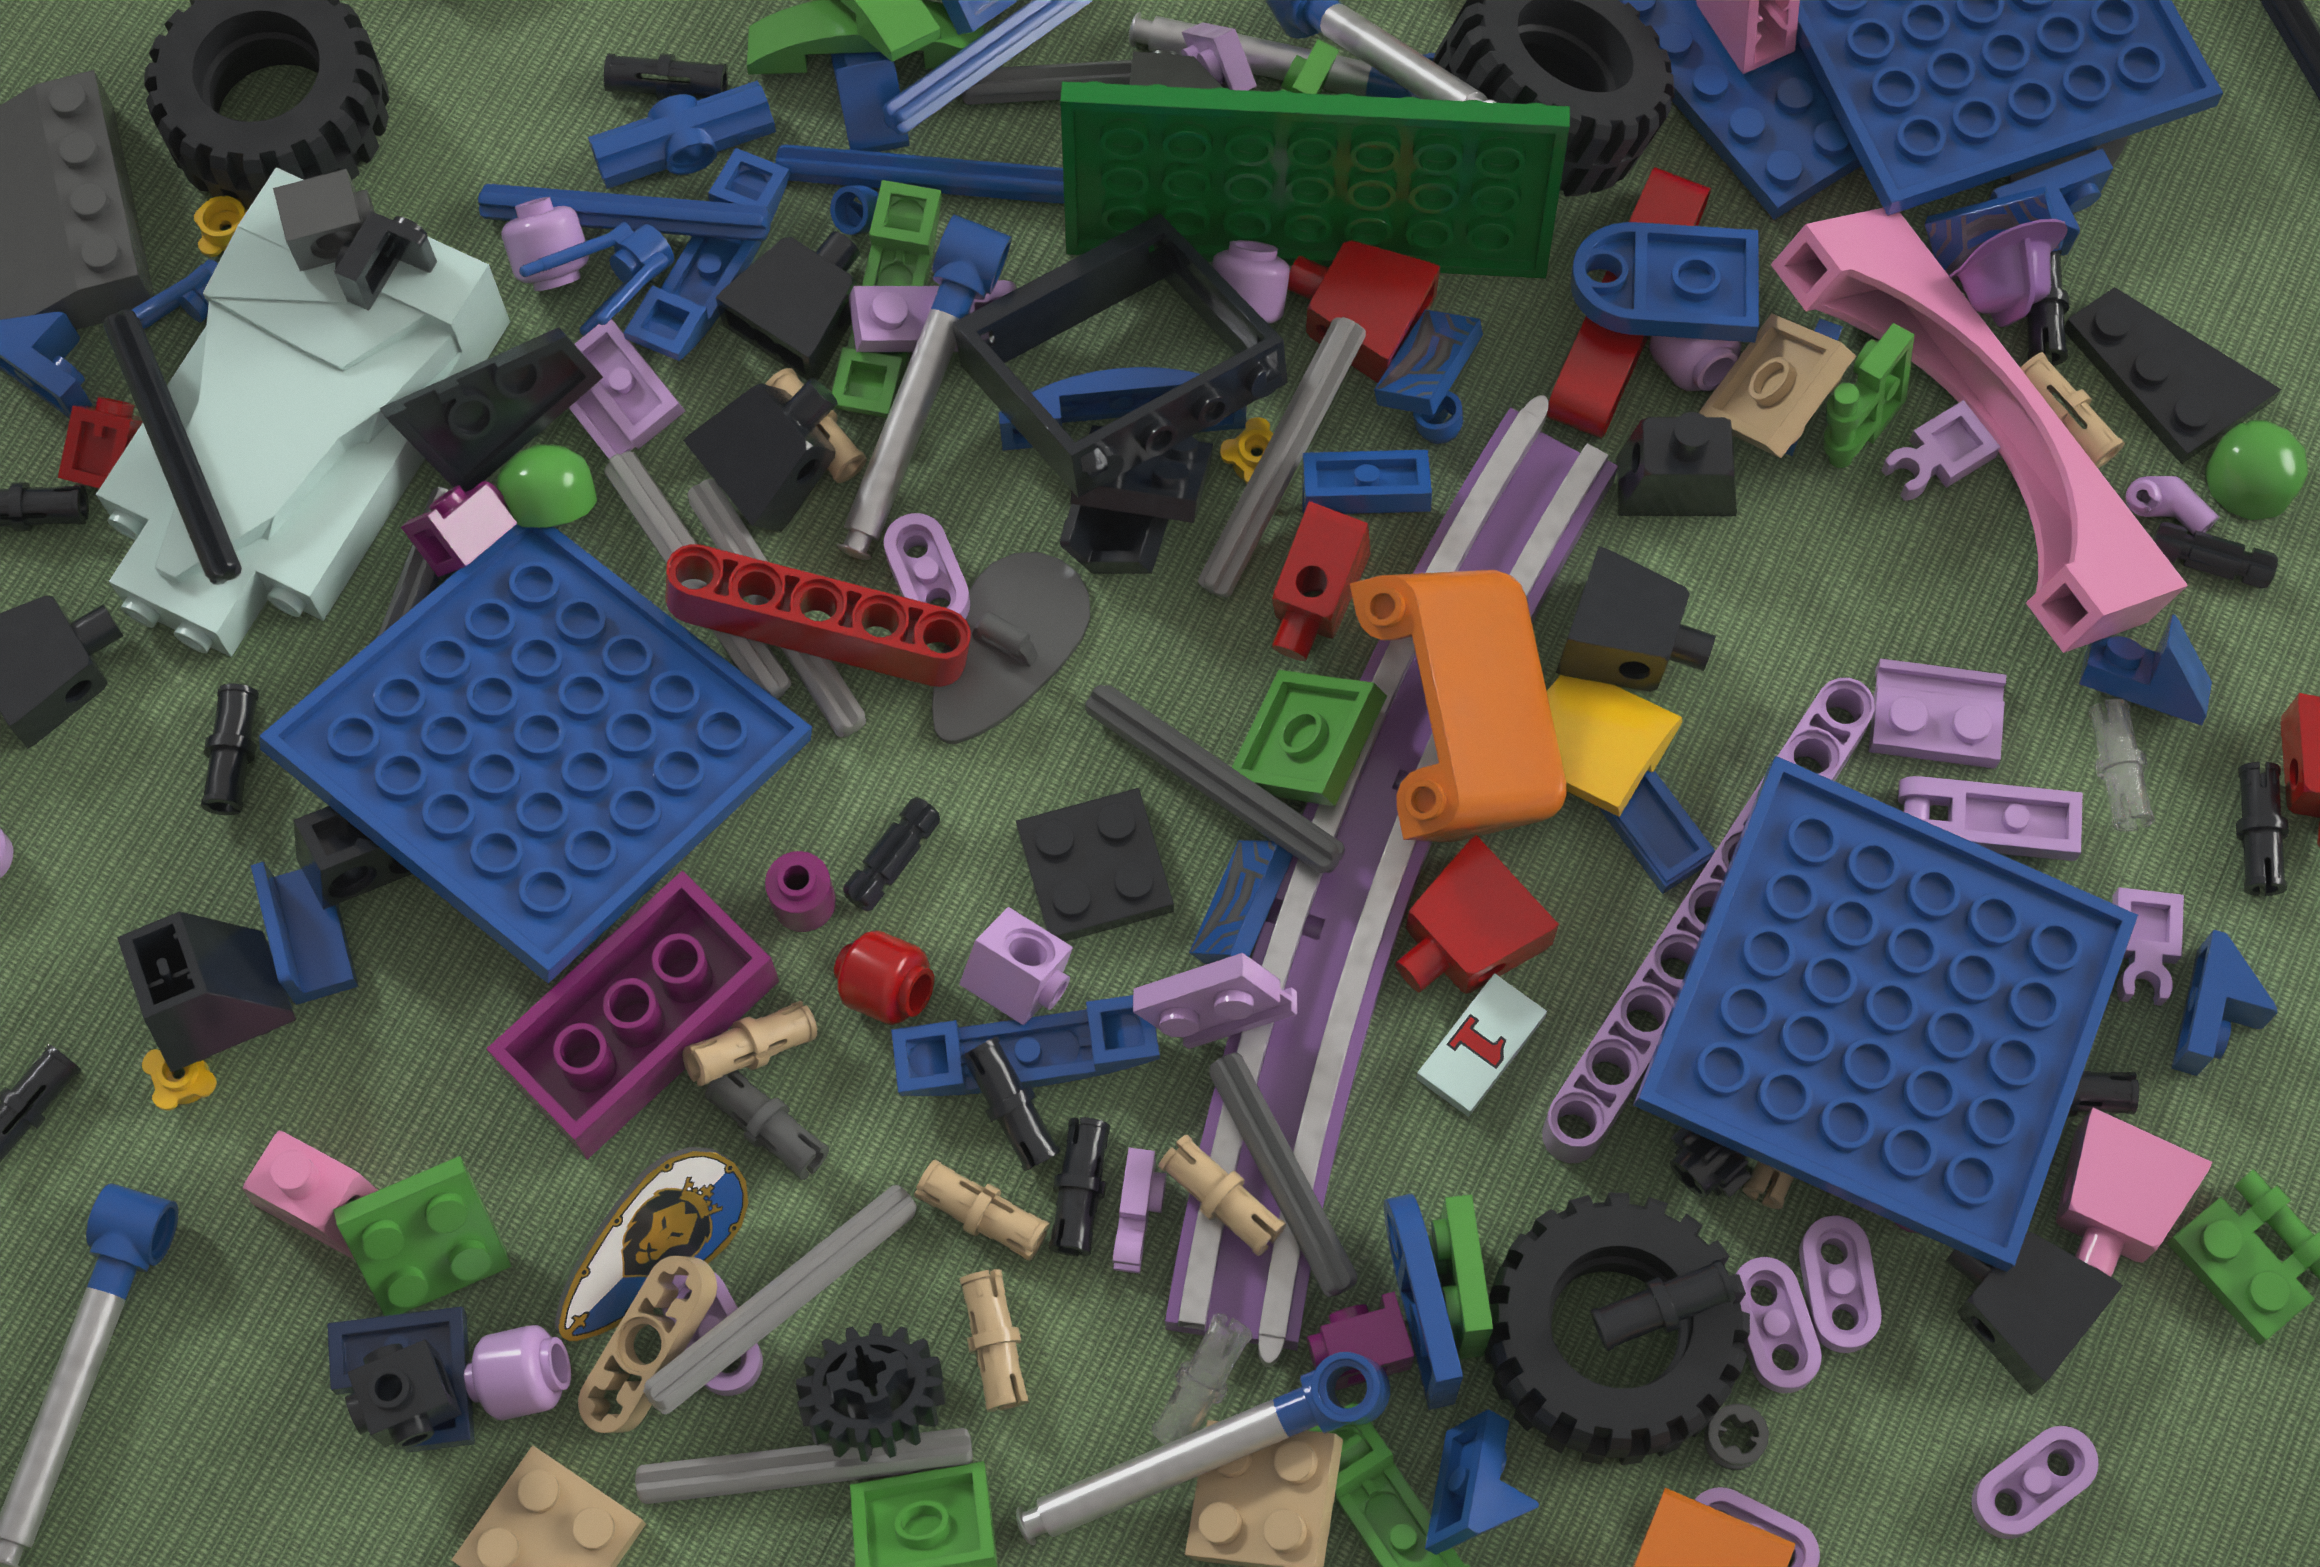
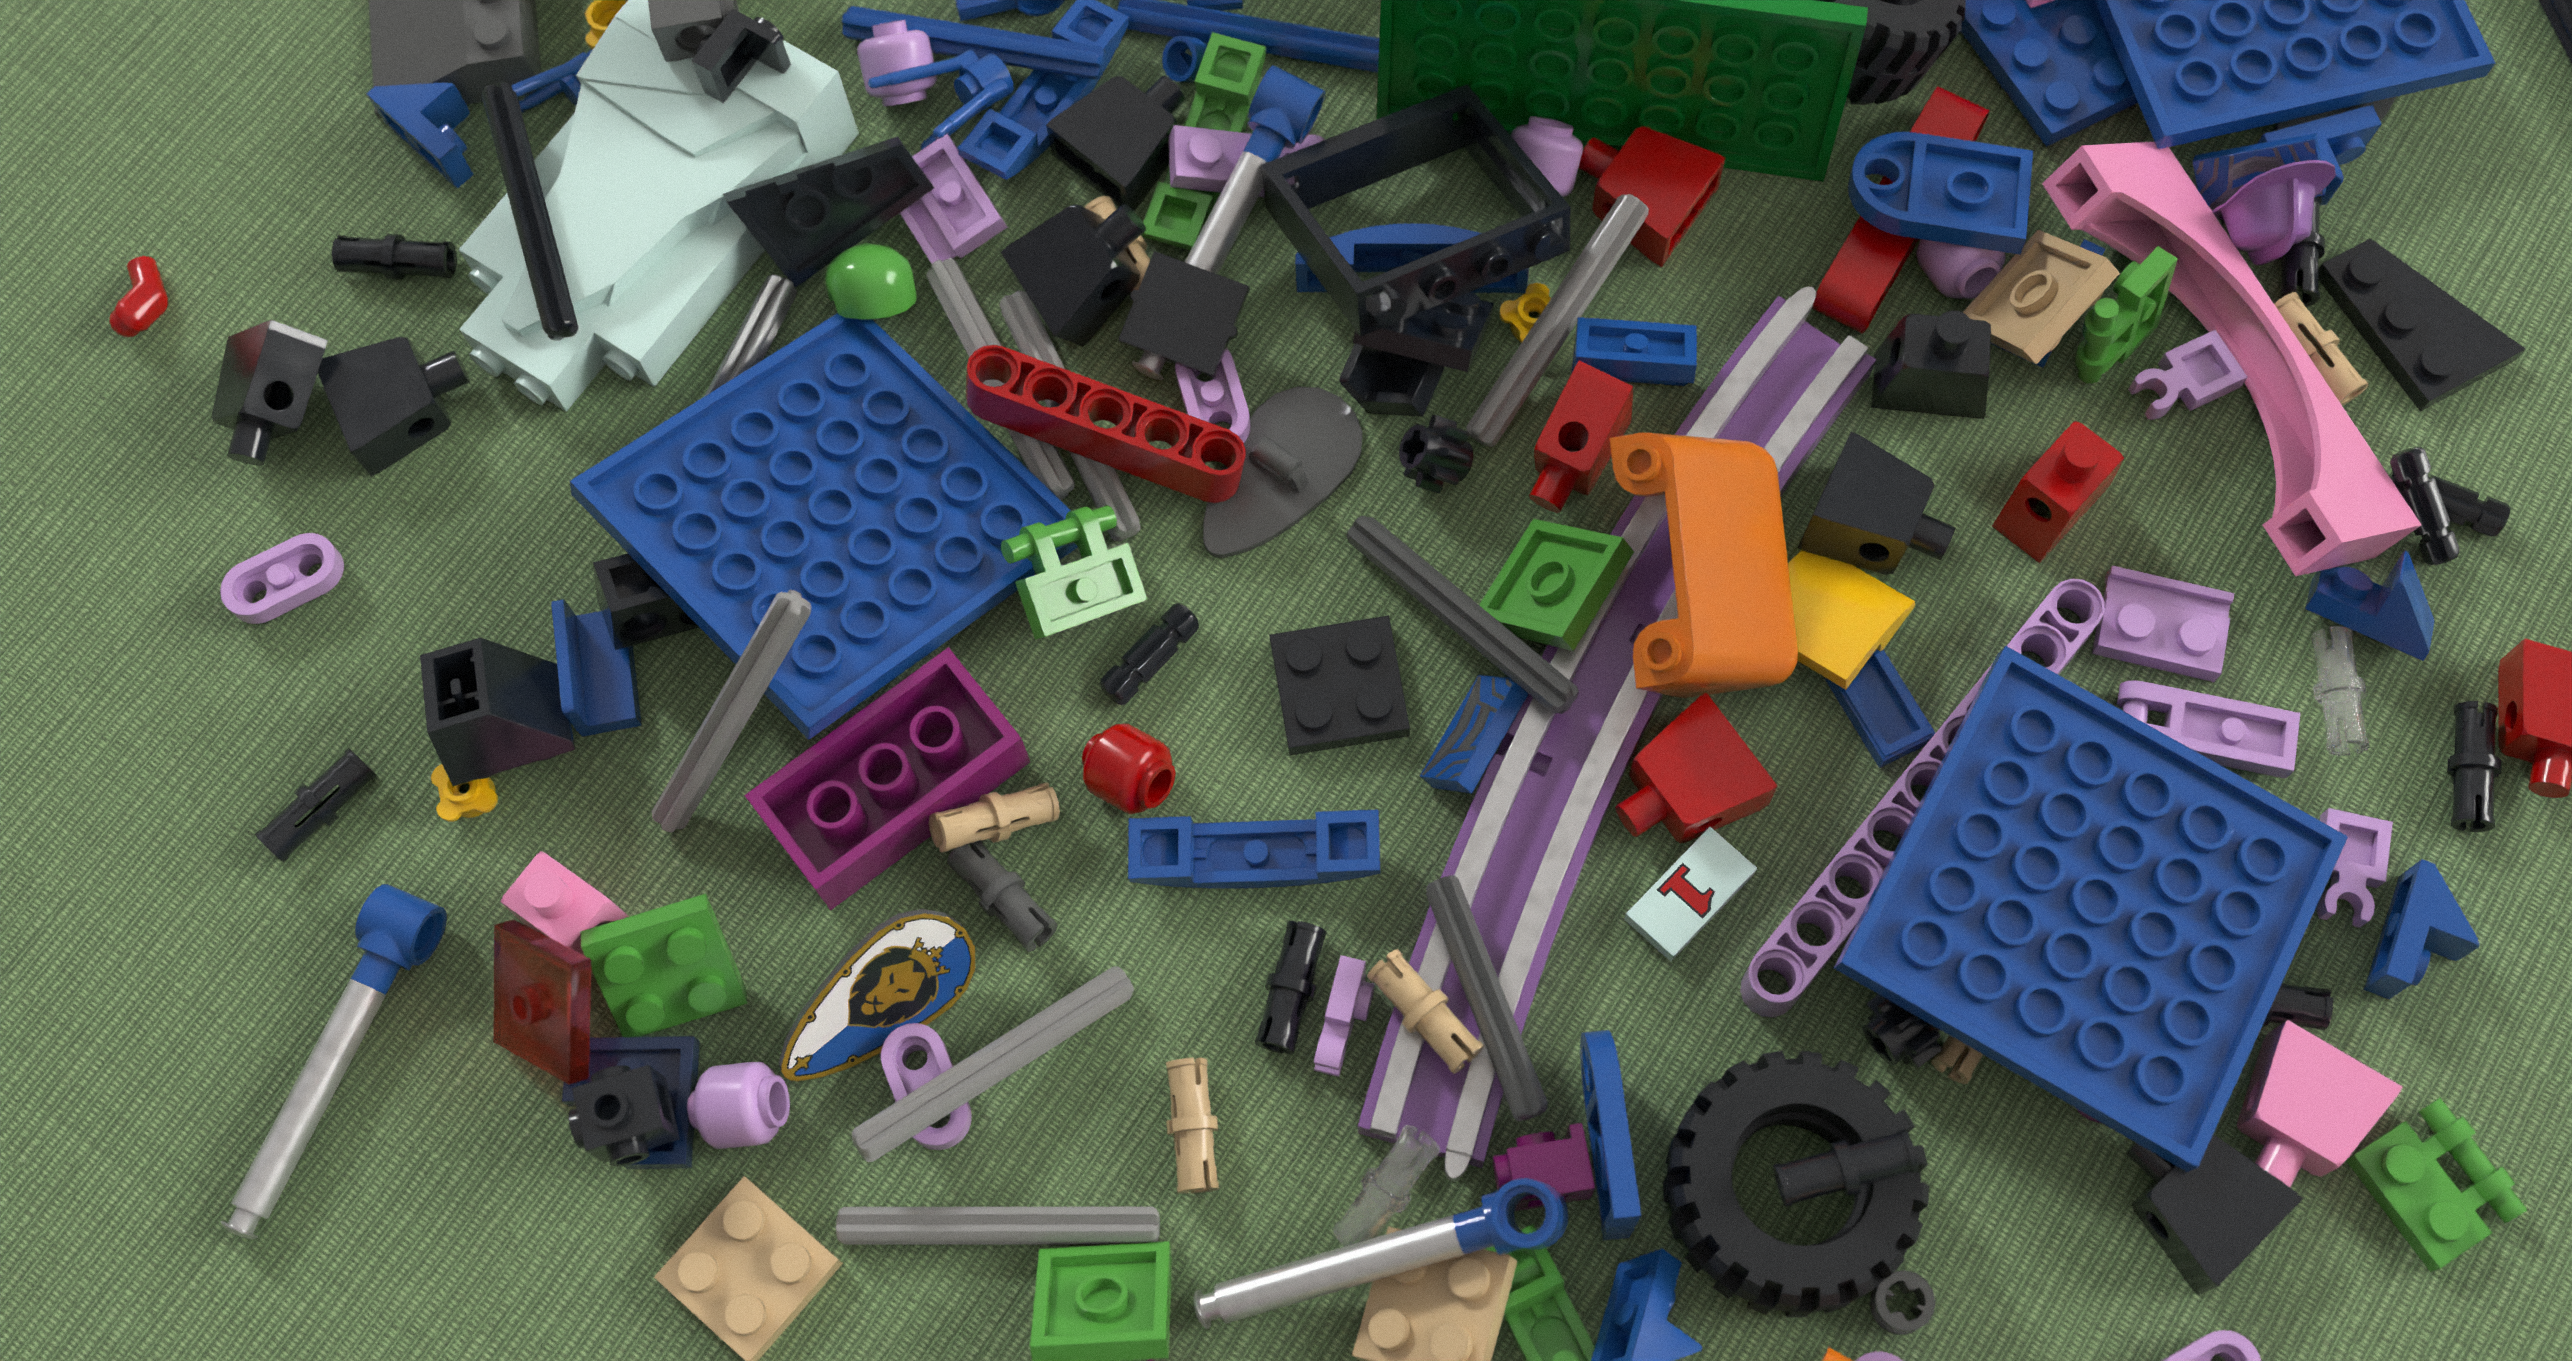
camera: 10 degrees right, 0 degrees up
red bracket [58,397,143,489] -> none
black pin [201,683,259,815] -> none
brick [401,481,517,577] -> none
tan beam [578,1256,717,1433] -> none
magenta brick [765,851,836,932] -> none
black gear [796,1323,946,1462] -> none
tan pin [914,1159,1050,1261] -> none
lavender brick [959,907,1073,1025] -> none
black pin [960,1036,1061,1172] -> none
lavender plate [1133,953,1297,1049] -> none
blue tile [1374,309,1483,416] -> none
blue hinge [1413,391,1463,444] -> none
bright green plate [1428,1194,1493,1359] -> none
lavender plate [1736,1257,1822,1393] -> none
lavender plate [1799,1216,1882,1353] -> none
lavender arm [2126,476,2220,536] -> none
bright green hair [2205,420,2309,520] -> none
none -> clear red plate [493,919,591,1085]
none -> light grey axle [652,590,811,833]
none -> plate [1001,505,1148,639]
none -> black piece [1118,251,1250,378]
none -> black gear [1399,415,1473,494]
none -> red torso [1992,421,2124,563]
none -> black axle [2390,447,2460,566]

